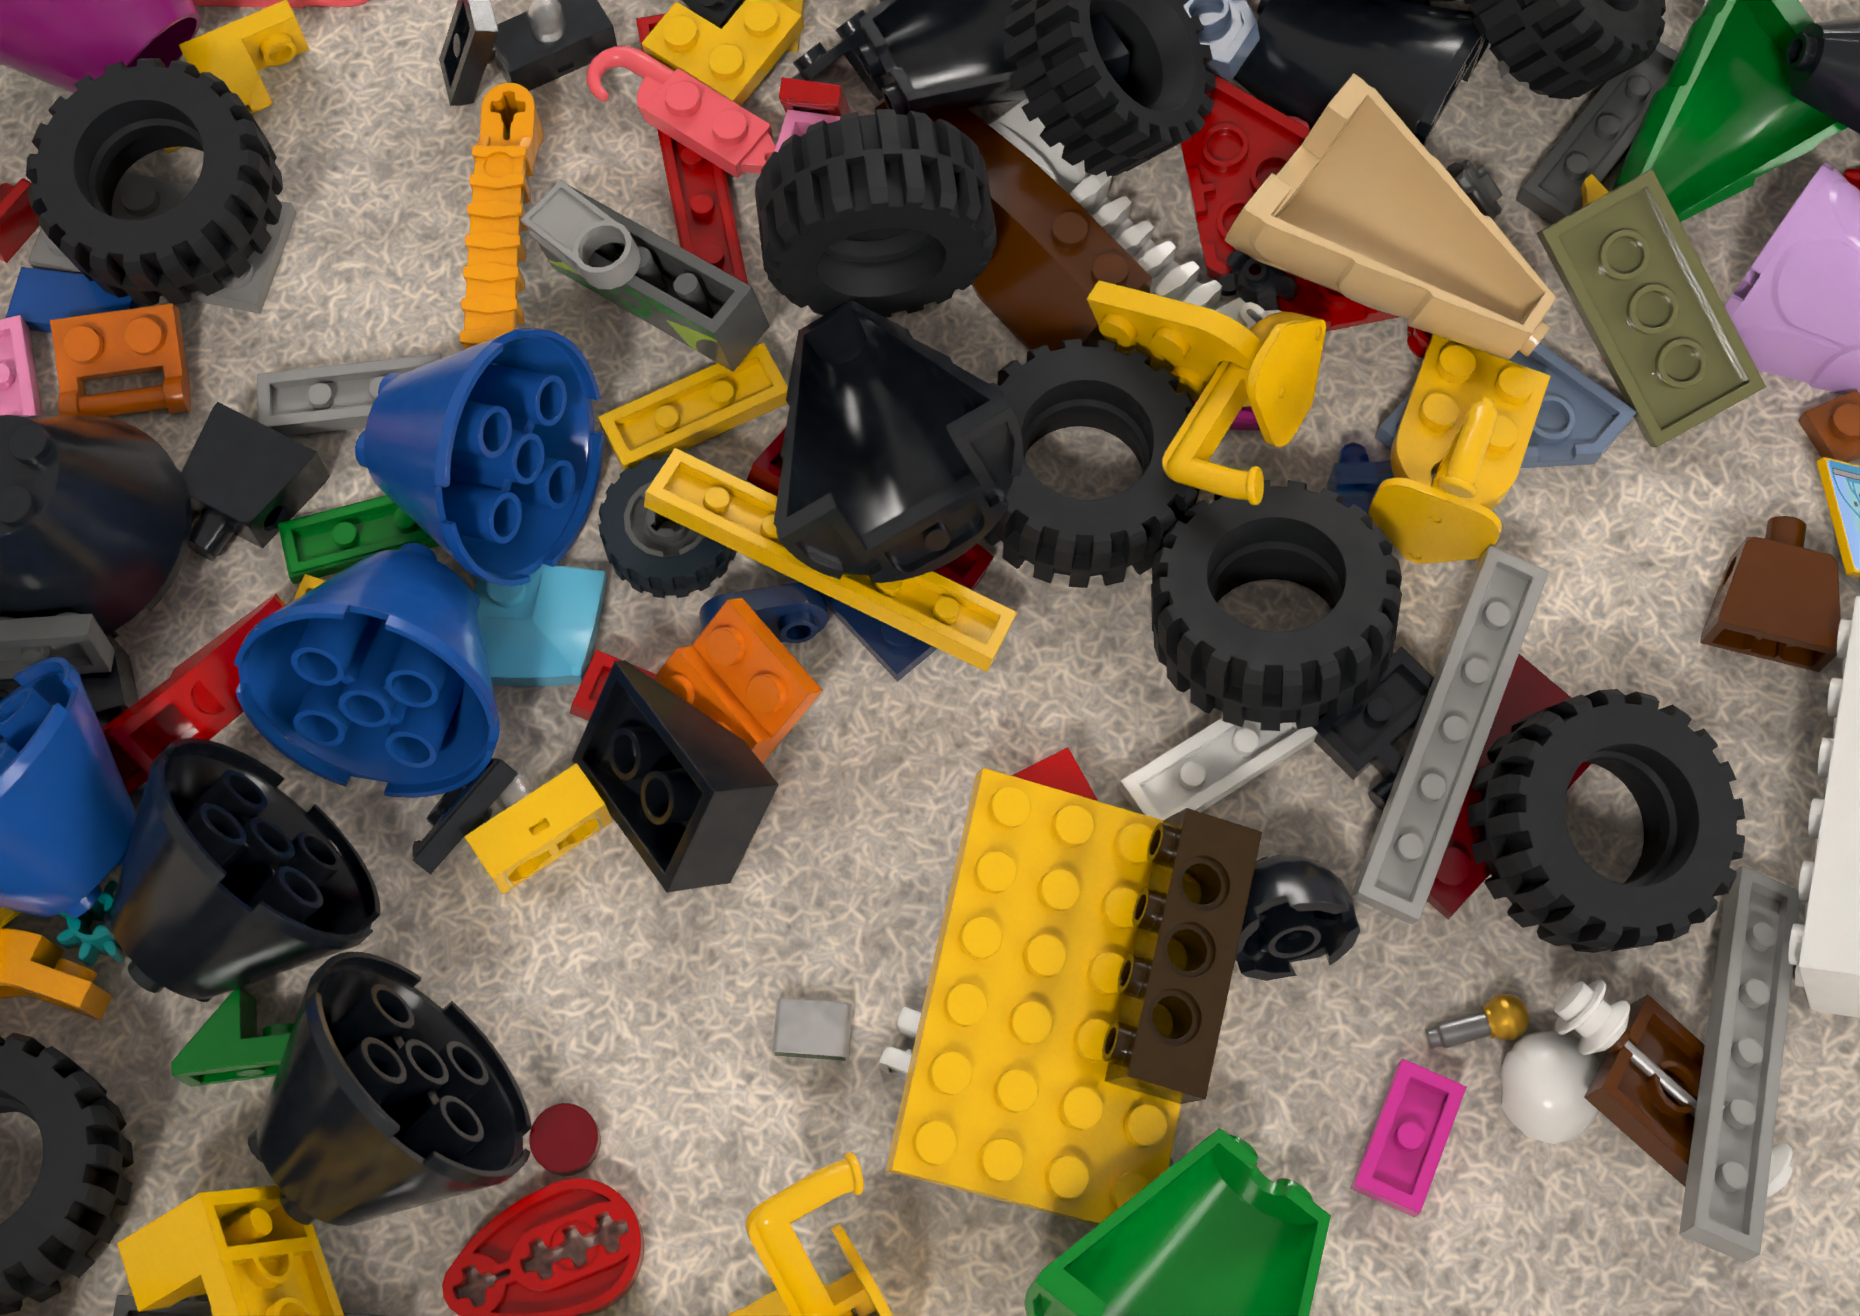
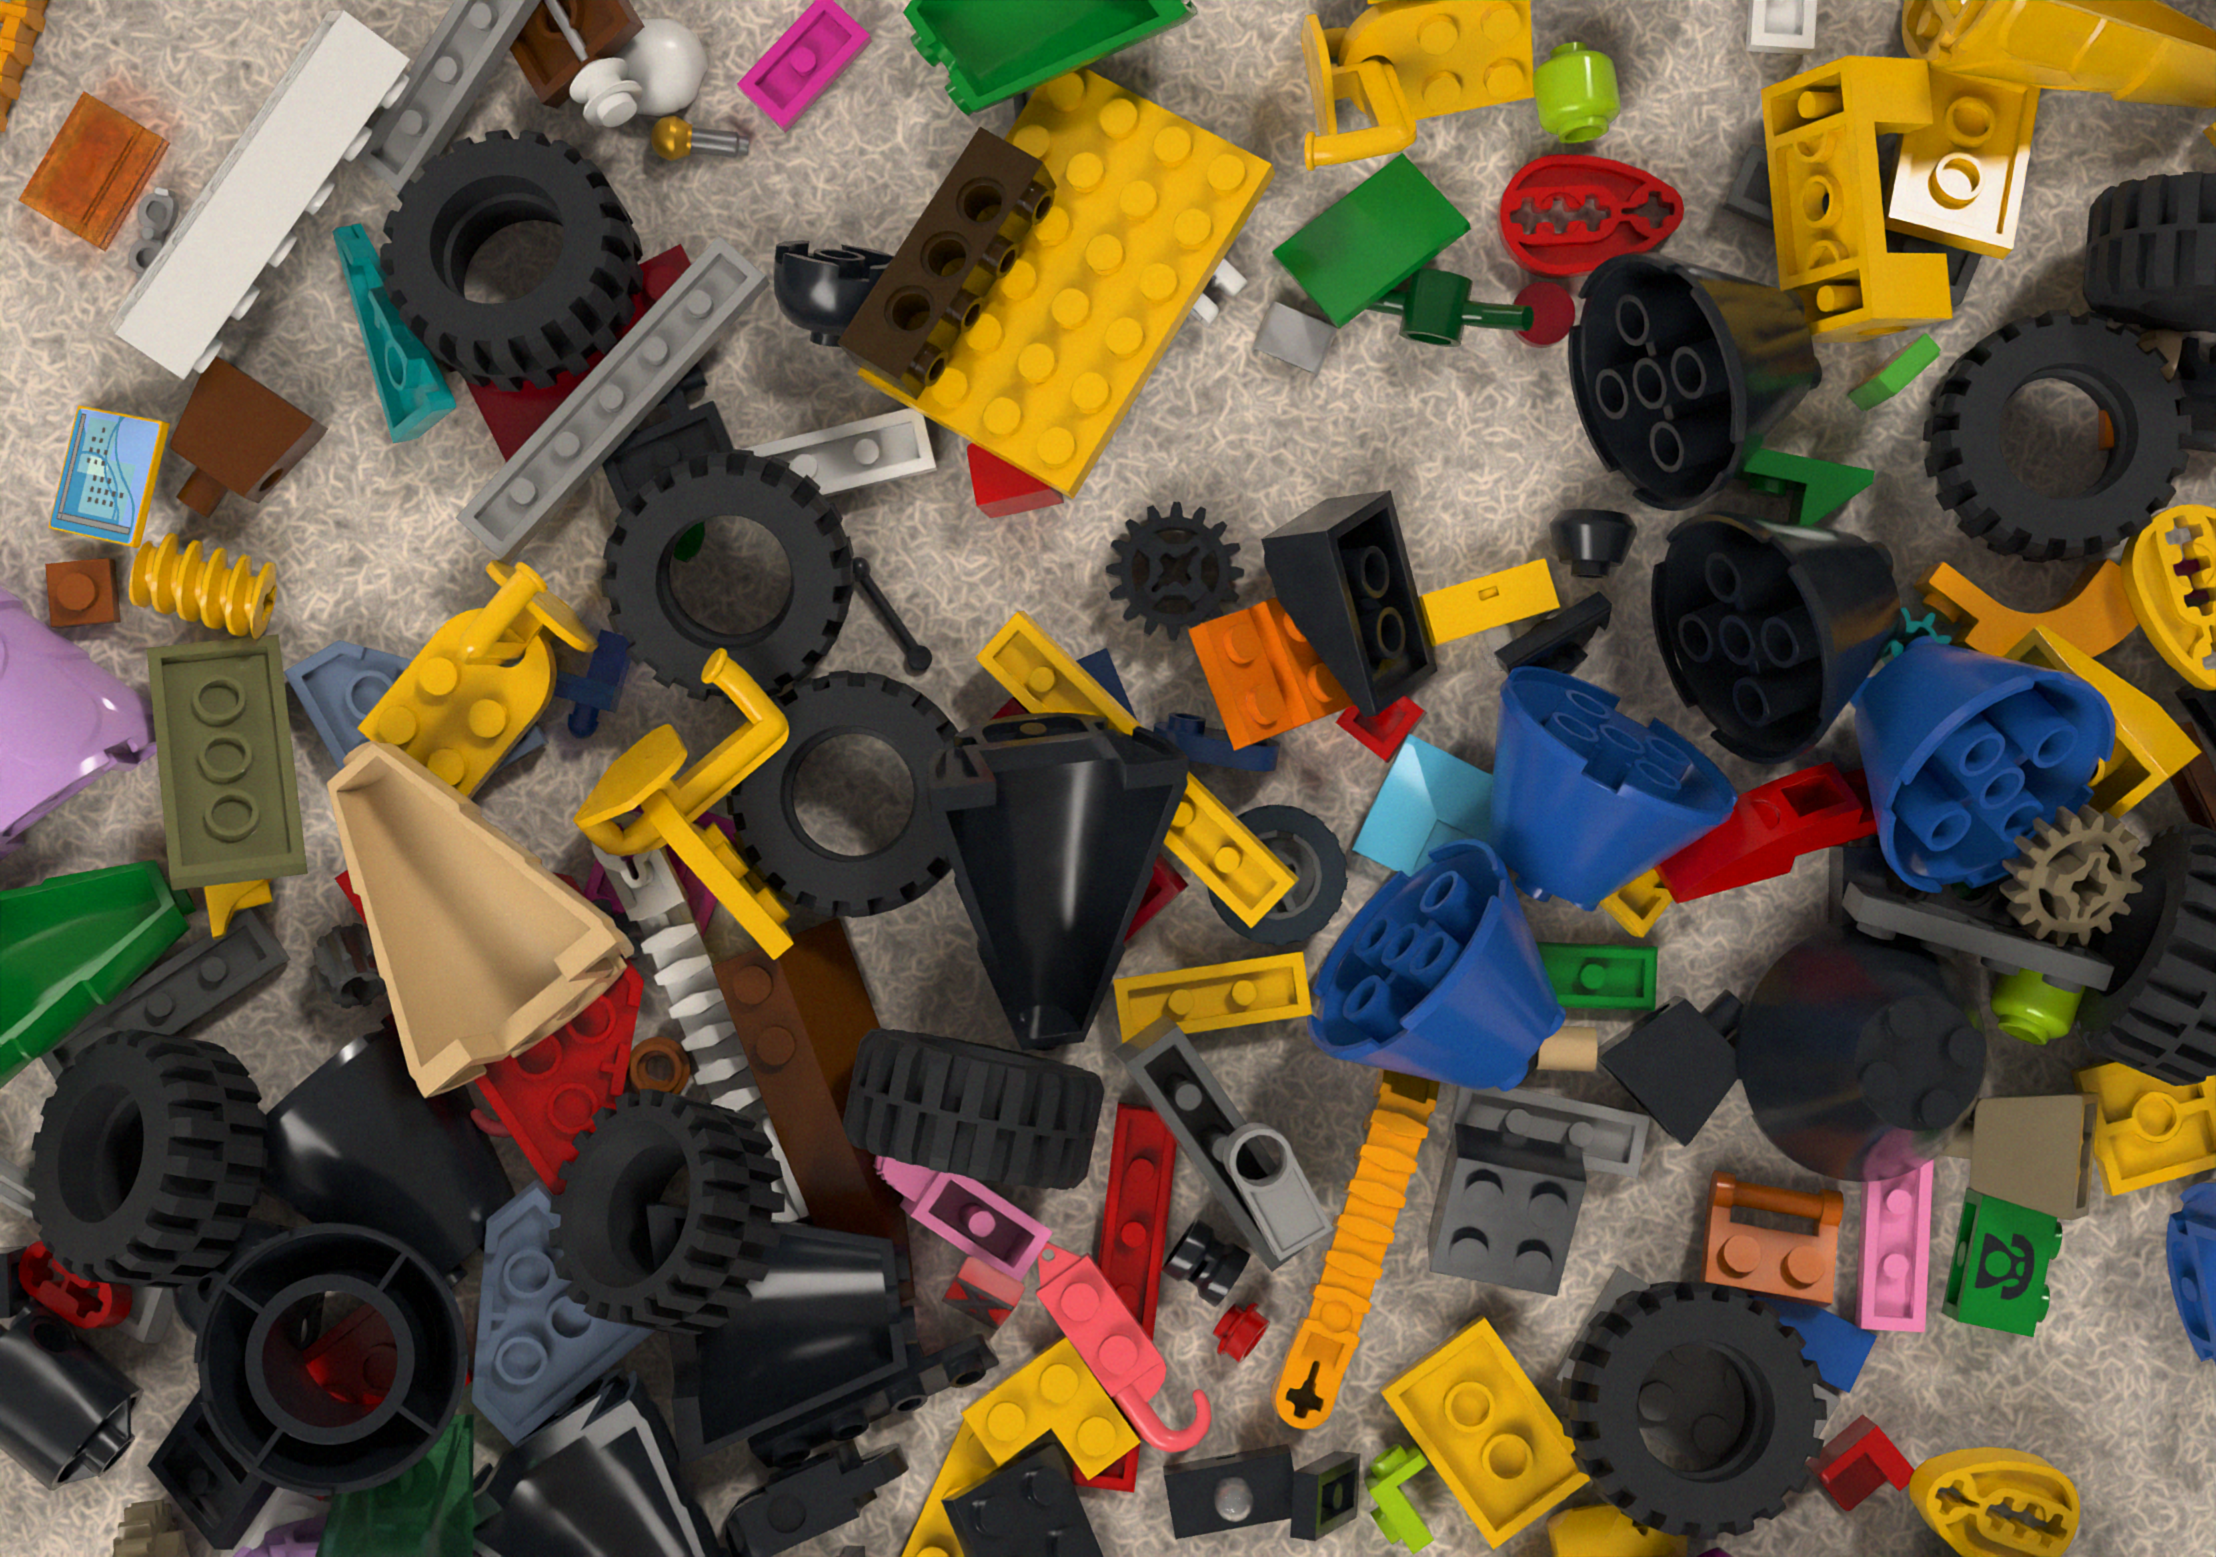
camera: 165 degrees left, 20 degrees up
none -> yellow piece [129,532,277,640]
none -> teal wing [332,223,457,444]
none -> dark orange plate [626,1036,691,1095]
none -> black hinge [852,557,932,670]
none -> black gear [1106,502,1244,642]
none -> black wheel [1162,1218,1250,1307]
none -> red plate [1213,1302,1270,1363]
none -> green piece [1272,153,1471,329]
none -> lime bracket [1364,1442,1434,1555]
none -> dark green piece [1367,269,1534,347]
none -> yellow plate [1379,1314,1591,1550]
none -> black brick [1427,1123,1587,1297]
none -> tan hinge [1535,1026,1598,1072]
none -> black cone [1549,509,1637,579]
none -> bright green tile [1847,333,1941,411]

